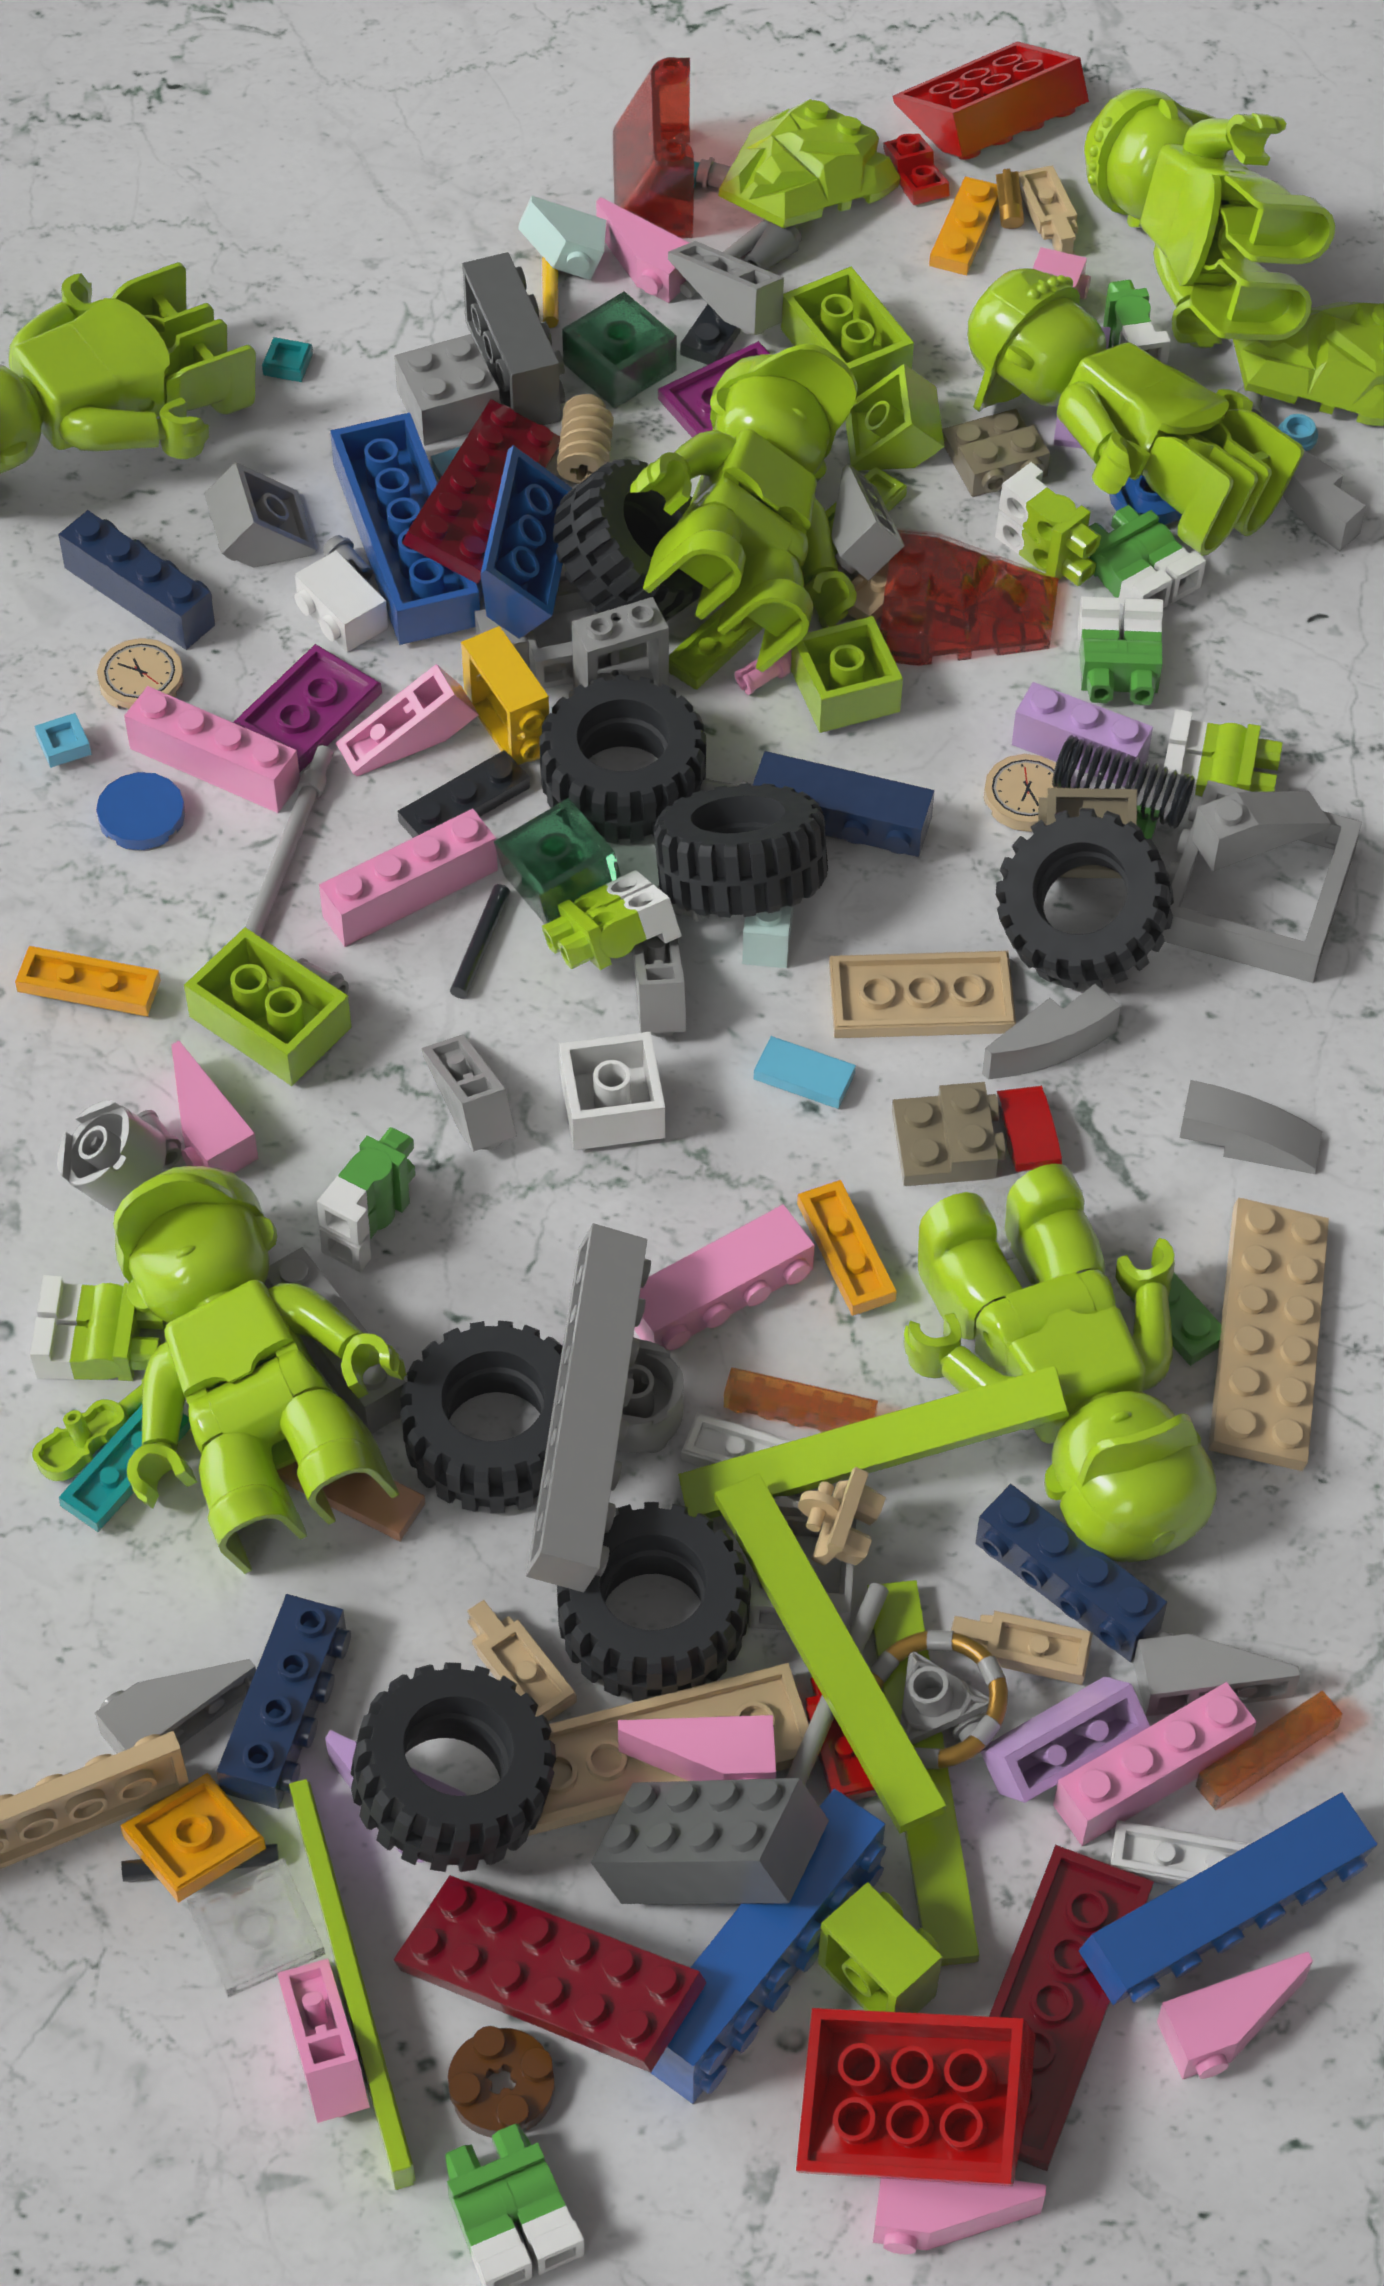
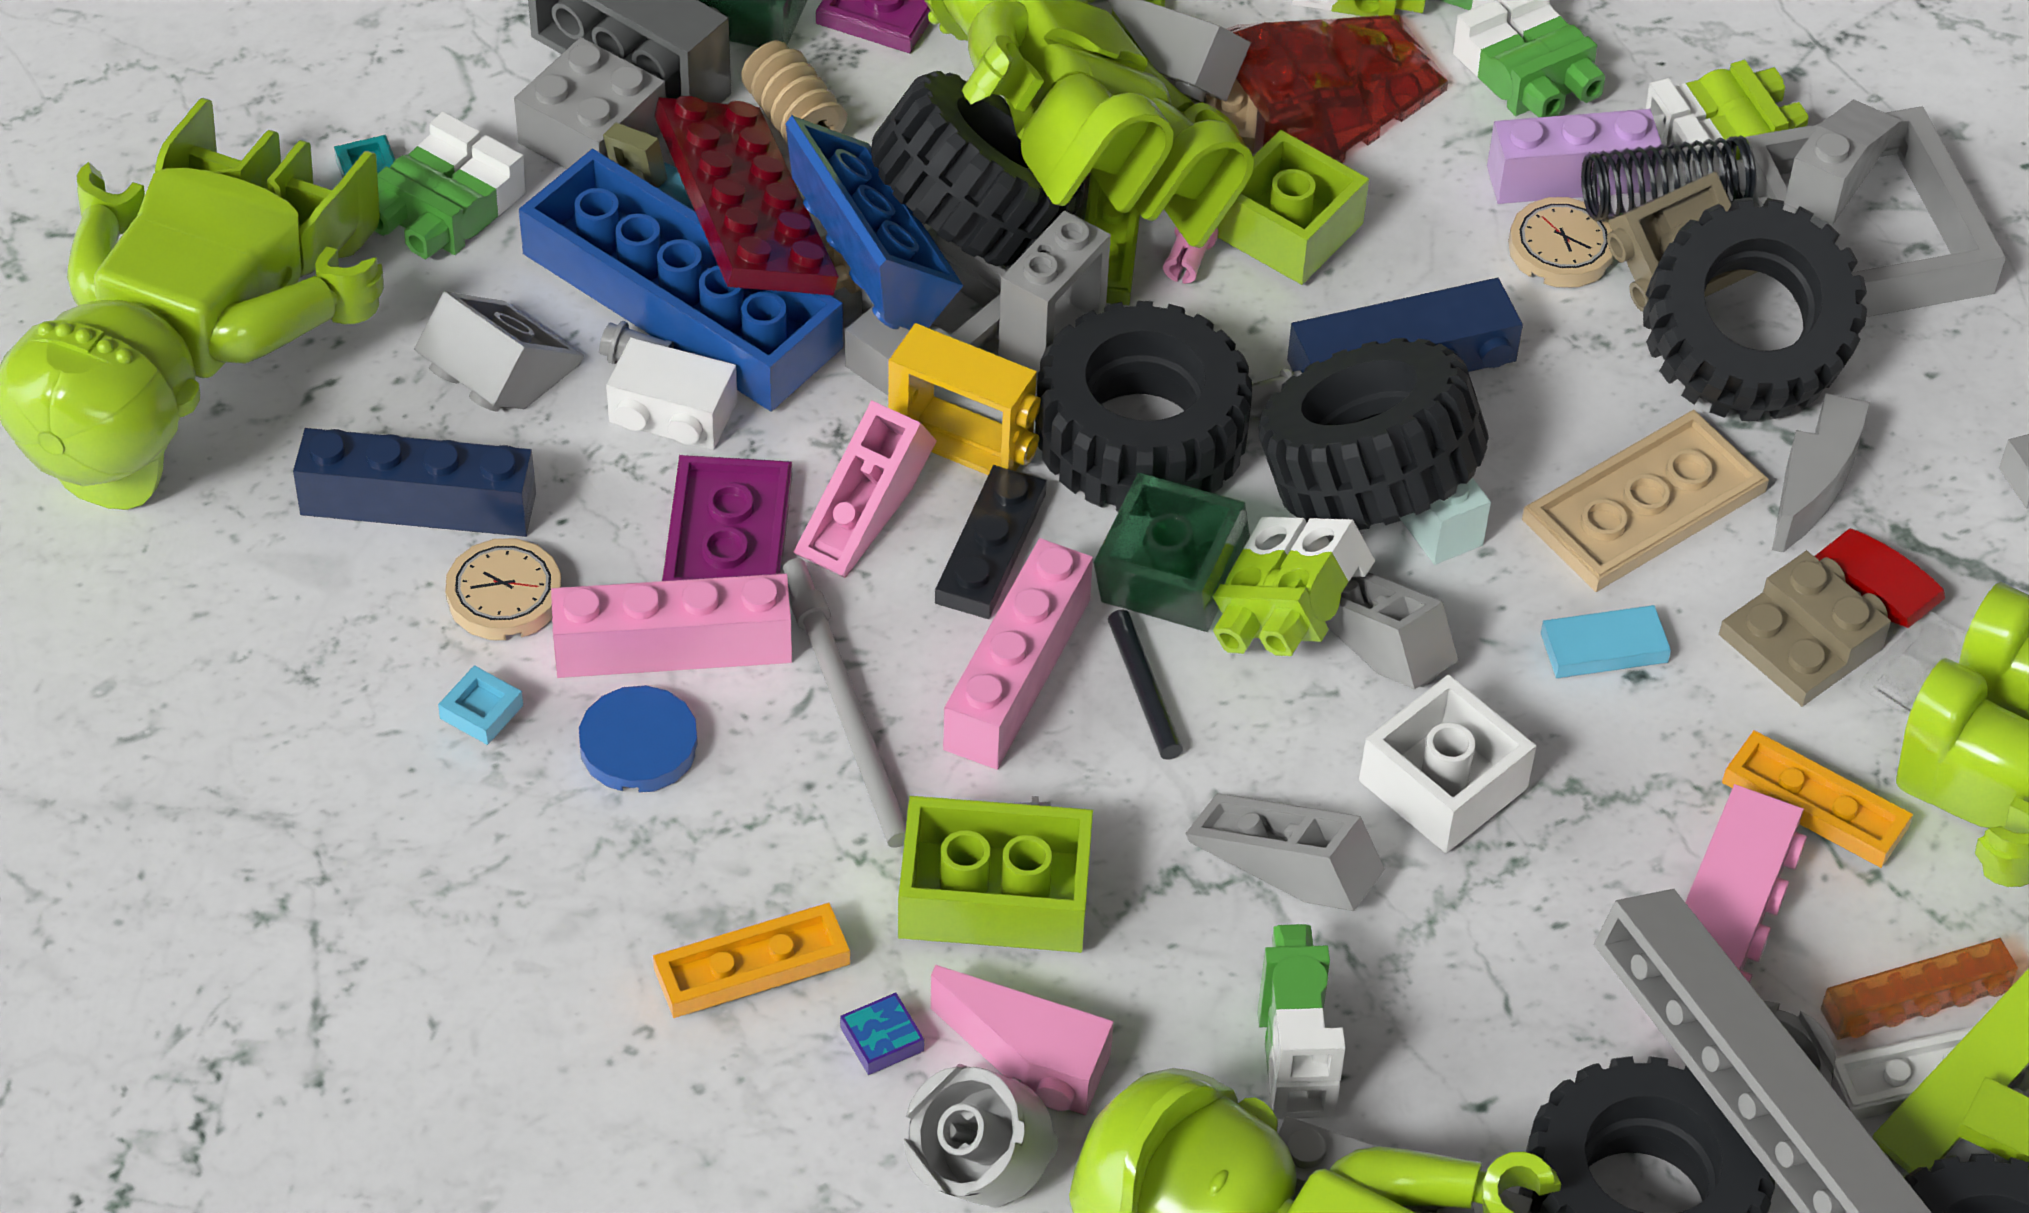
camera: 35 degrees left, 5 degrees down
none -> bright green hips [375,111,526,260]
none -> olive plate [603,122,667,188]
none -> tile [840,992,925,1075]

